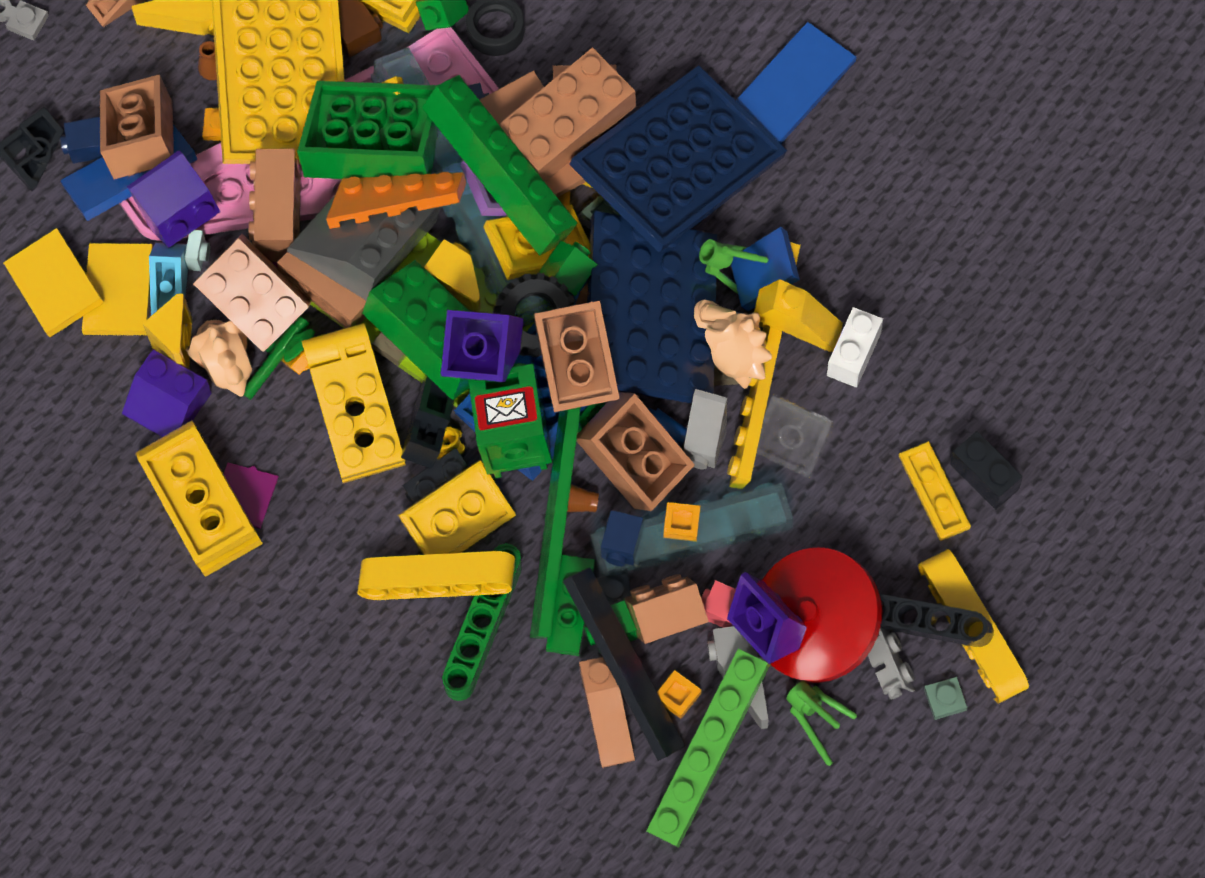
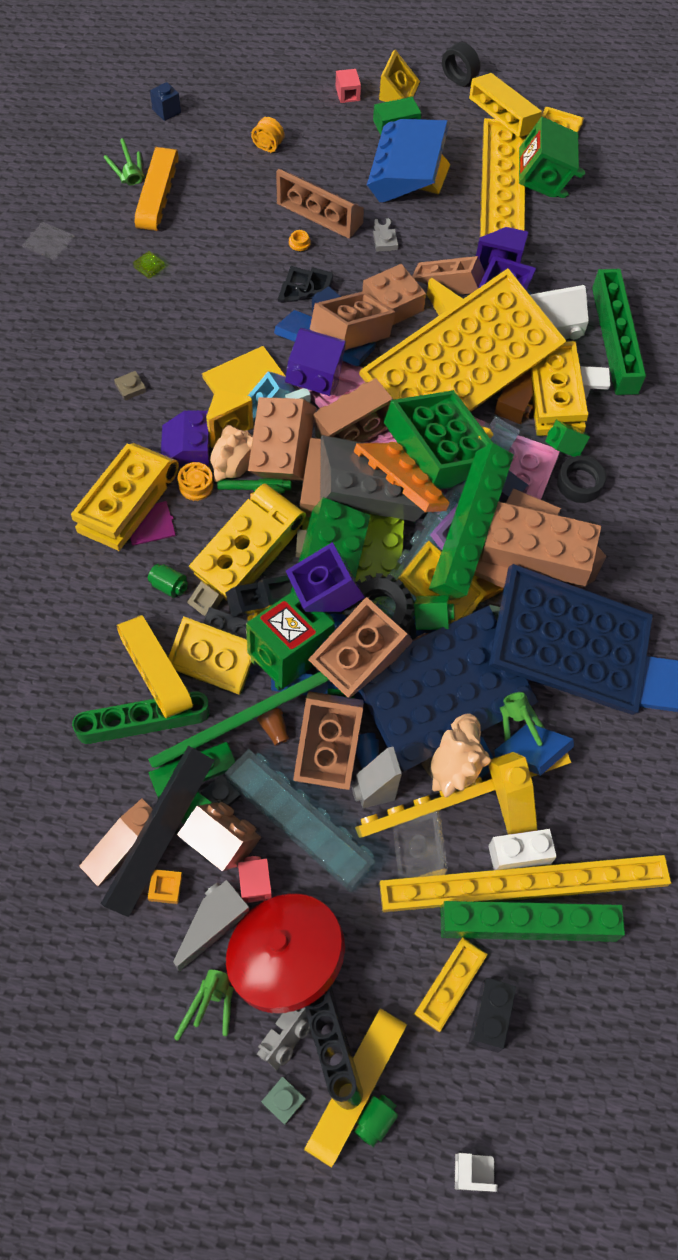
camera: 50 degrees right, 5 degrees down
yellow tile [3,228,104,337] -> none
yellow slope [424,239,481,312] -> none
dark blue brick [601,510,644,567] -> none
bright green plate [647,648,770,848] -> none
light orange plate [663,502,700,541] -> none
dark purple slope [727,572,807,664] -> none
none -> dark tan plate [114,371,146,400]
none -> green brick [148,564,188,598]
none -> light orange wheel [178,462,213,501]
none -> dark tan plate [187,581,224,617]
none -> green brick [353,1094,398,1148]
none -> nougat brick [363,264,426,325]
none -> yellow plate [379,855,671,912]
none -> green brick [440,901,625,942]
none -> white panel [455,1153,498,1192]

